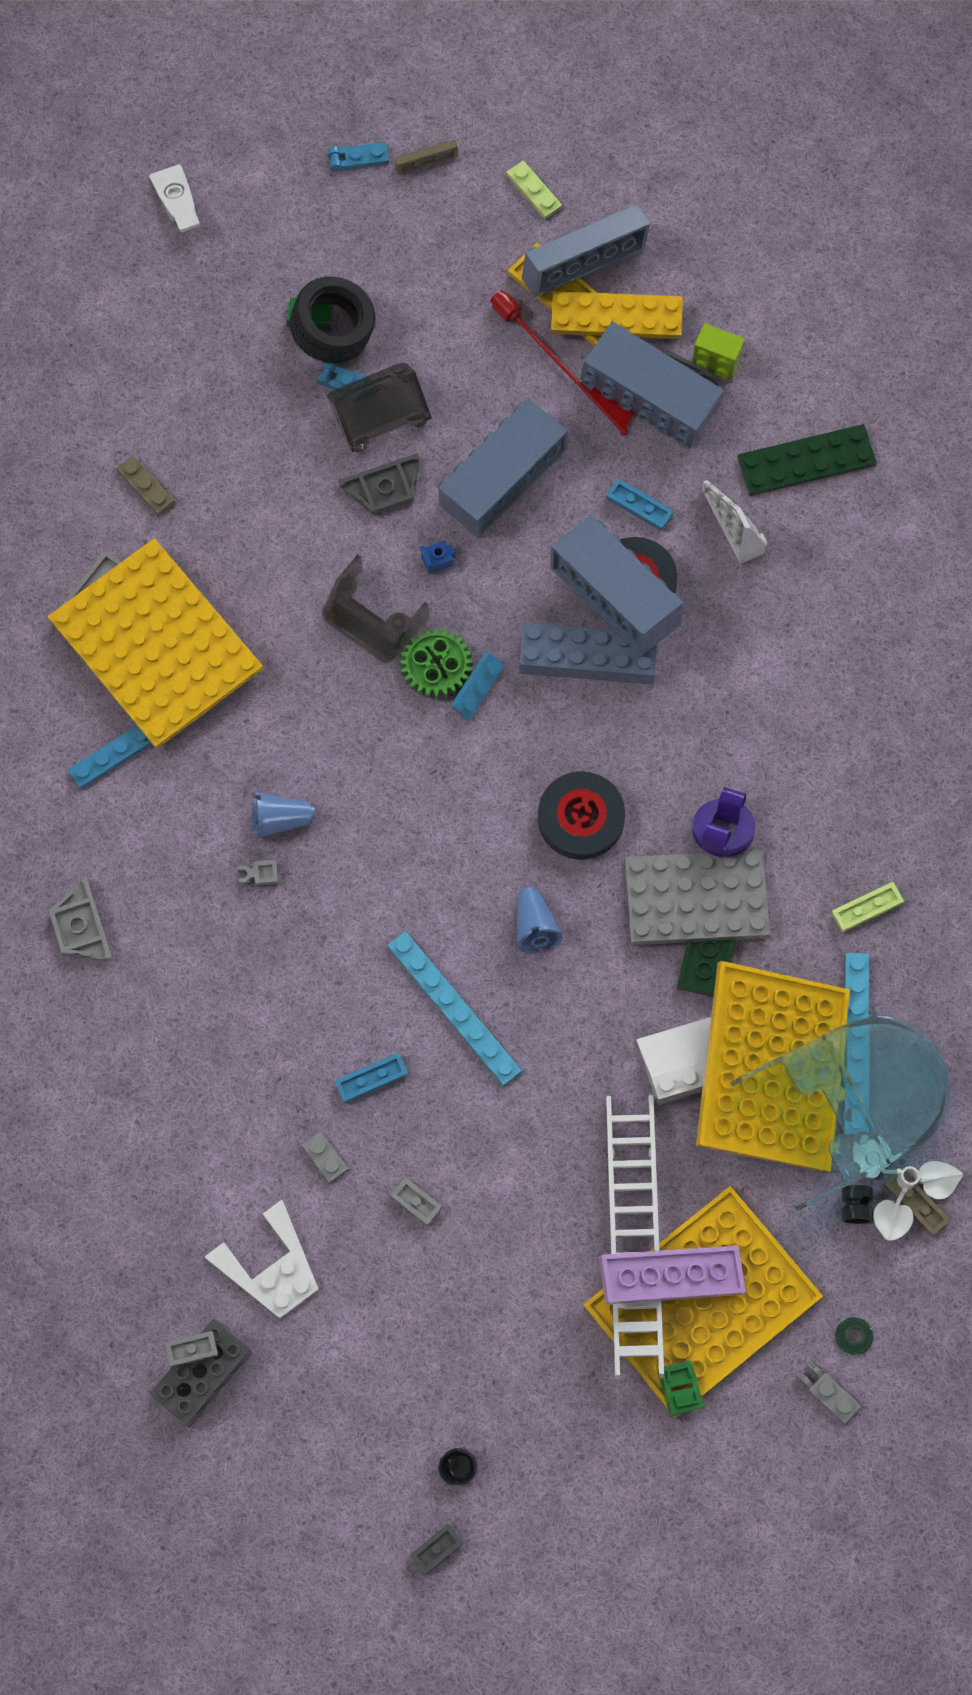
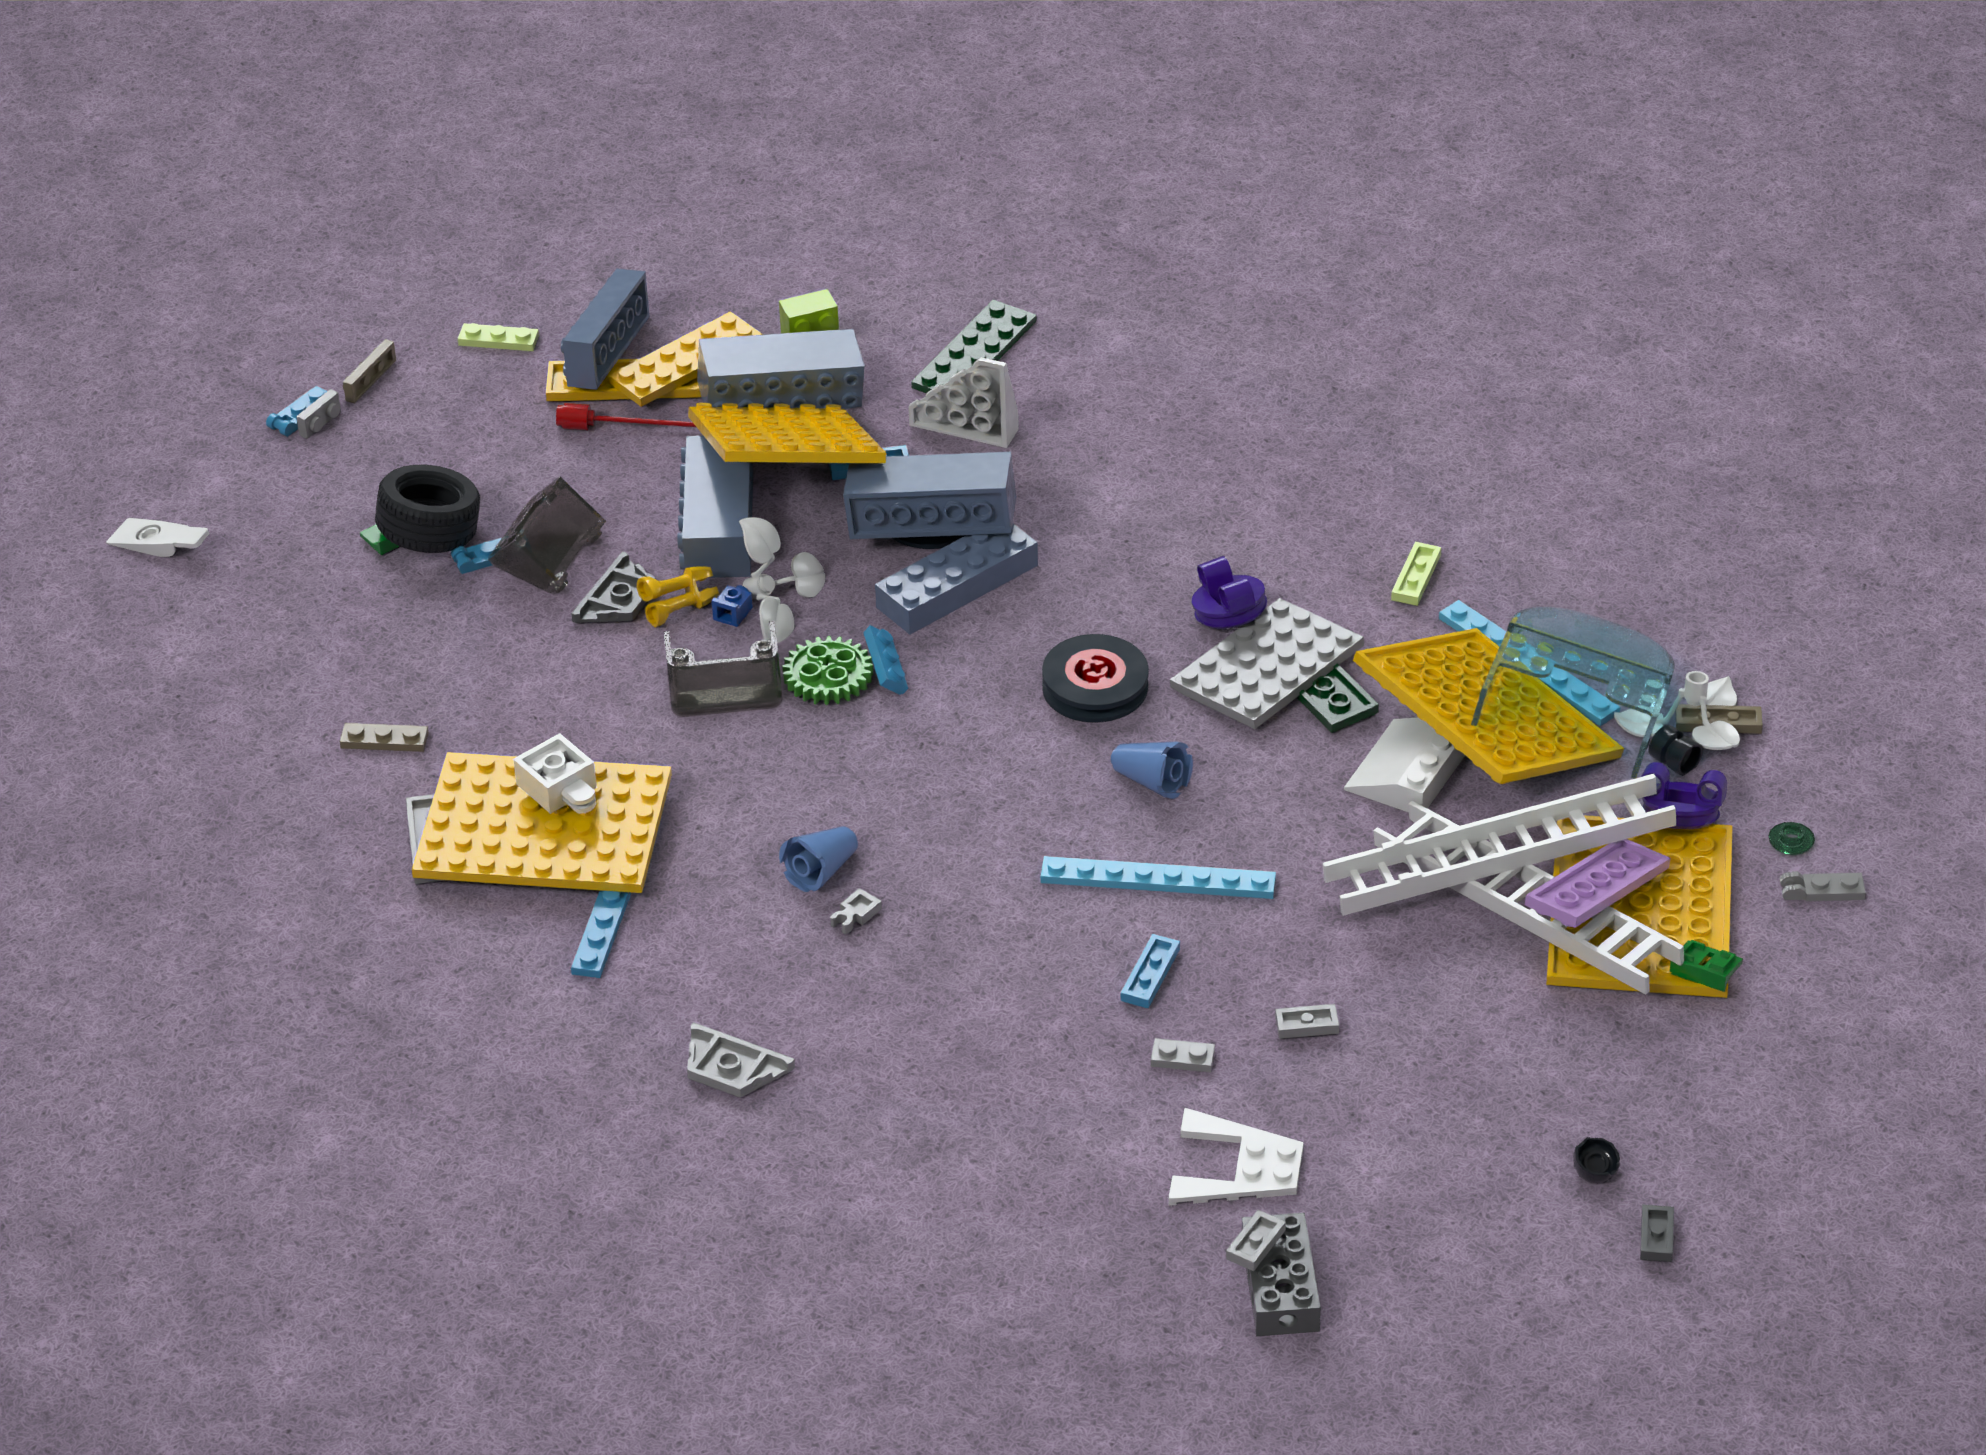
camera: 45 degrees left, 30 degrees down
none -> light grey plate [296,389,341,439]
none -> white brick [513,733,597,814]
none -> yellow piece [637,566,720,627]
none -> yellow plate [688,403,886,463]
none -> white plant [739,517,825,647]
none -> white ladder [1323,774,1676,916]
none -> dark purple piece [1641,762,1727,829]

